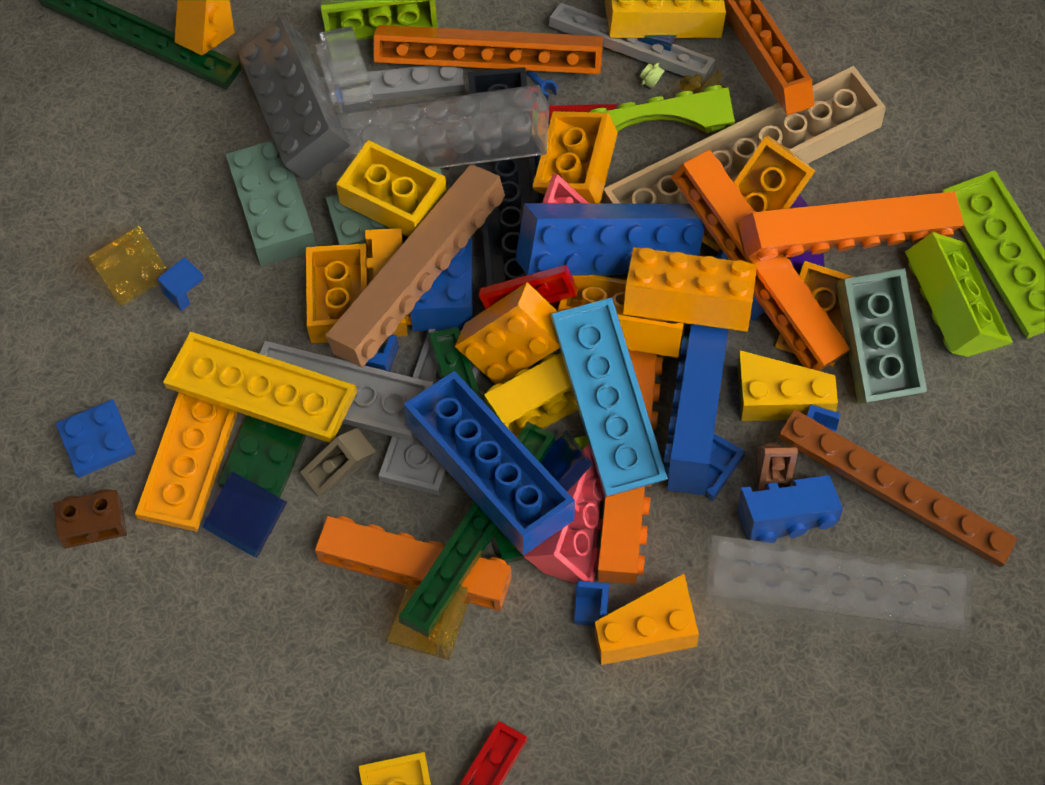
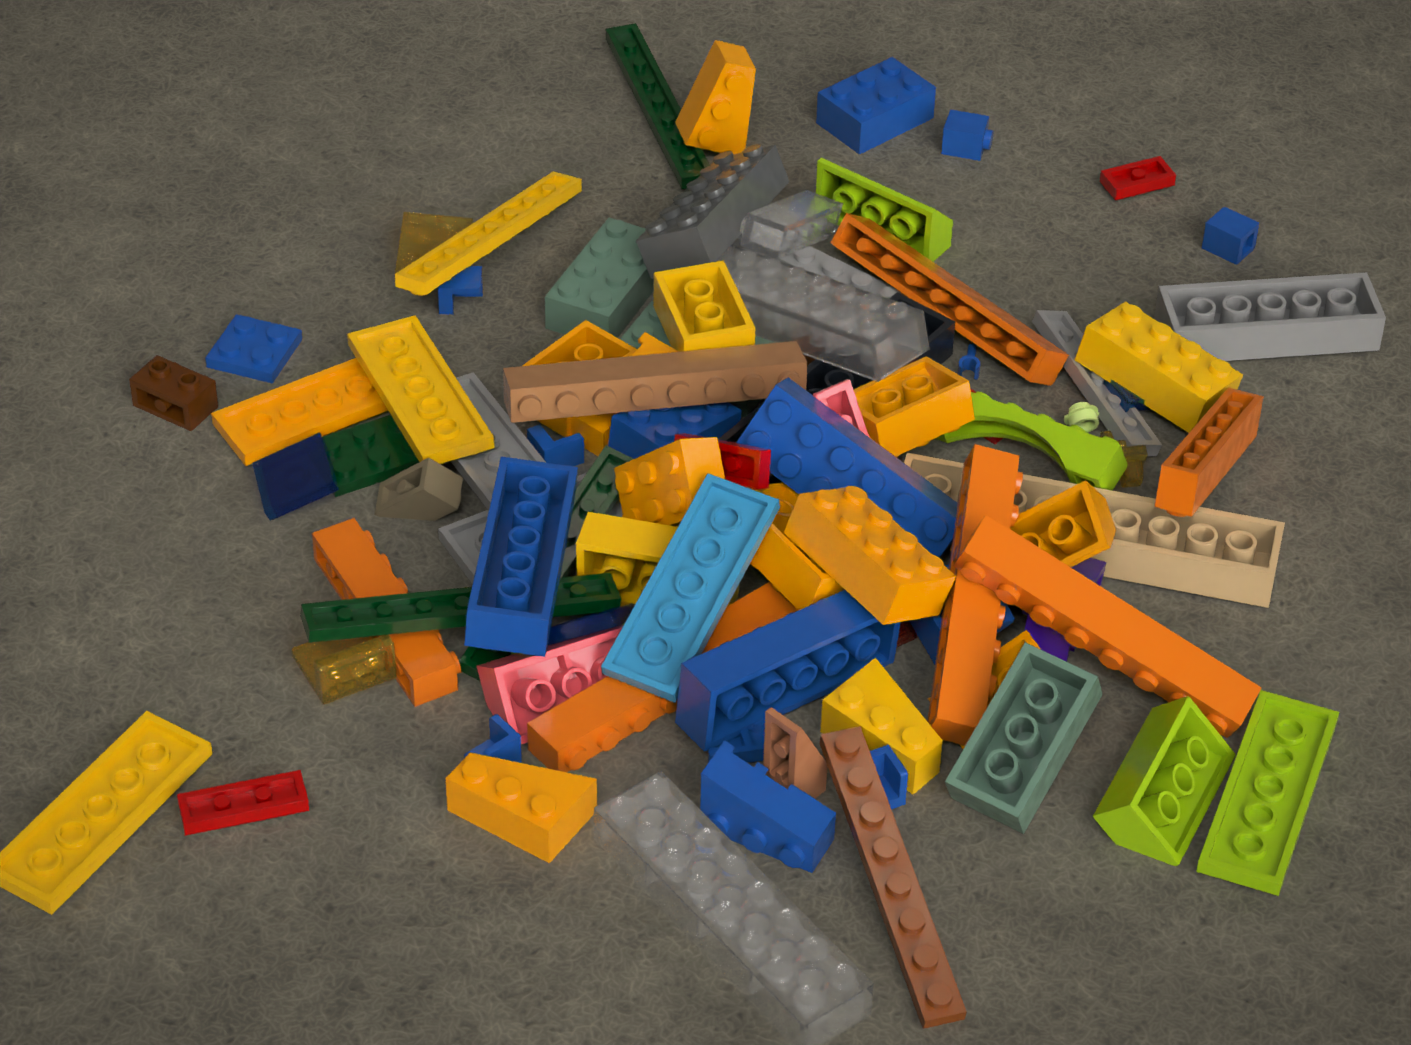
camera: 40 degrees right, 20 degrees down
none -> yellow plate [395,171,582,296]

